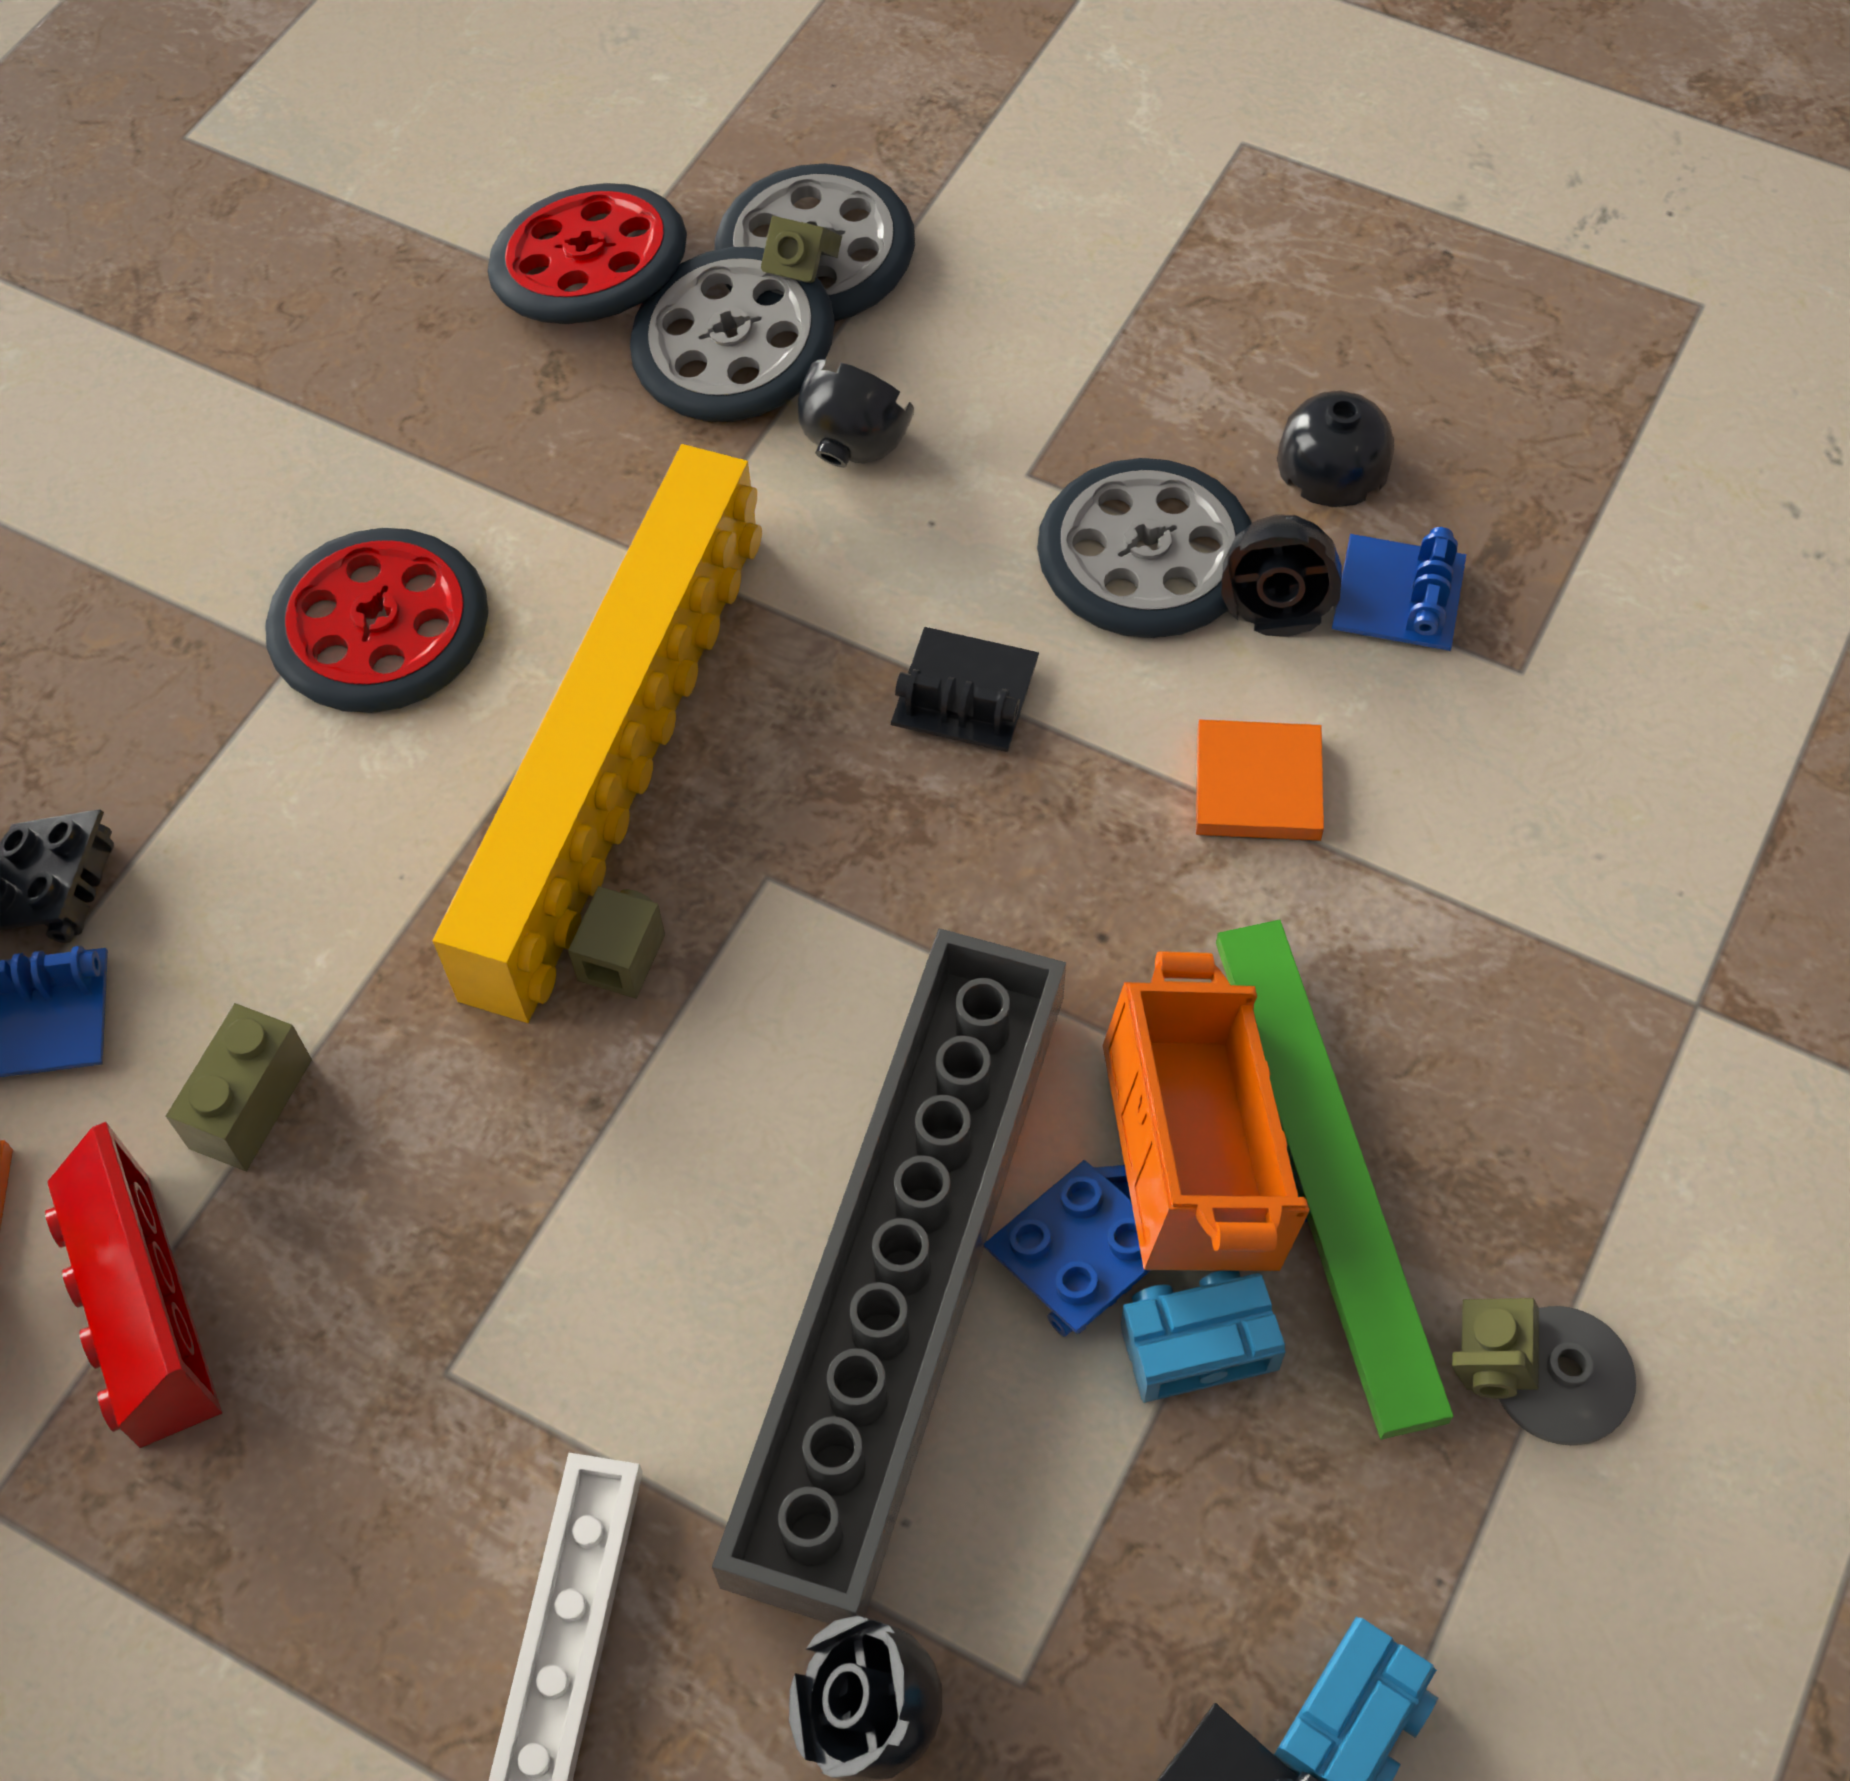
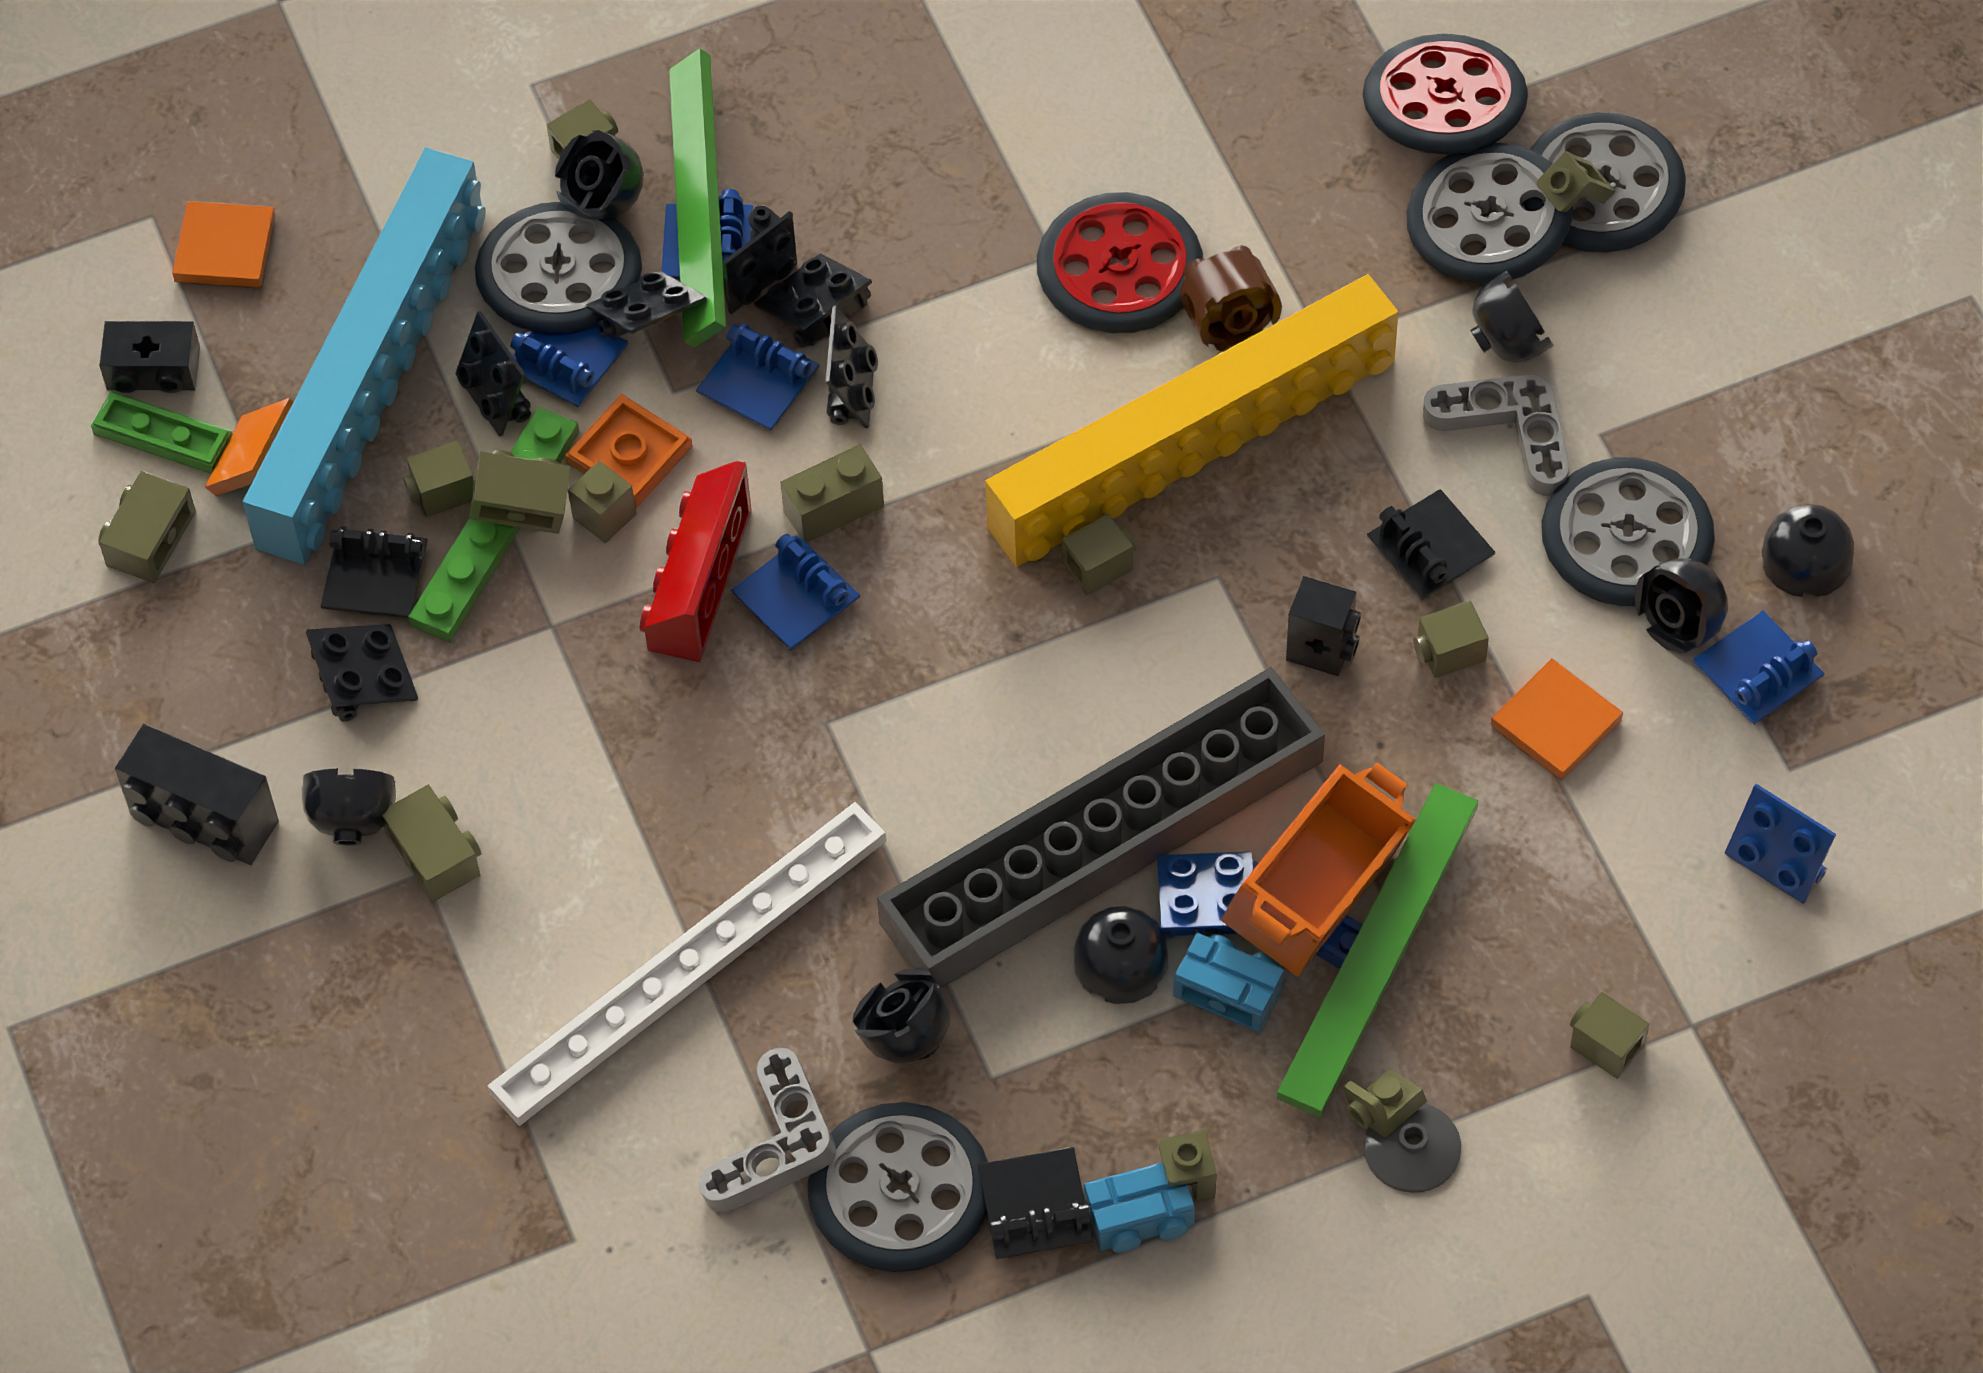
camera: 40 degrees right, 0 degrees up
none -> blue hinge [731,534,860,650]
none -> black hinge [825,306,878,428]
none -> black cylinder [1074,906,1168,1004]
none -> olive bracket [1159,1130,1217,1202]
none -> reddish brown brick [1180,245,1283,352]
none -> black brick [1286,576,1362,676]
none -> olive brick [1413,601,1489,678]
none -> light grey beam [1423,374,1569,496]
none -> olive brick [1570,992,1649,1079]
none -> blue hinge [1724,784,1836,904]

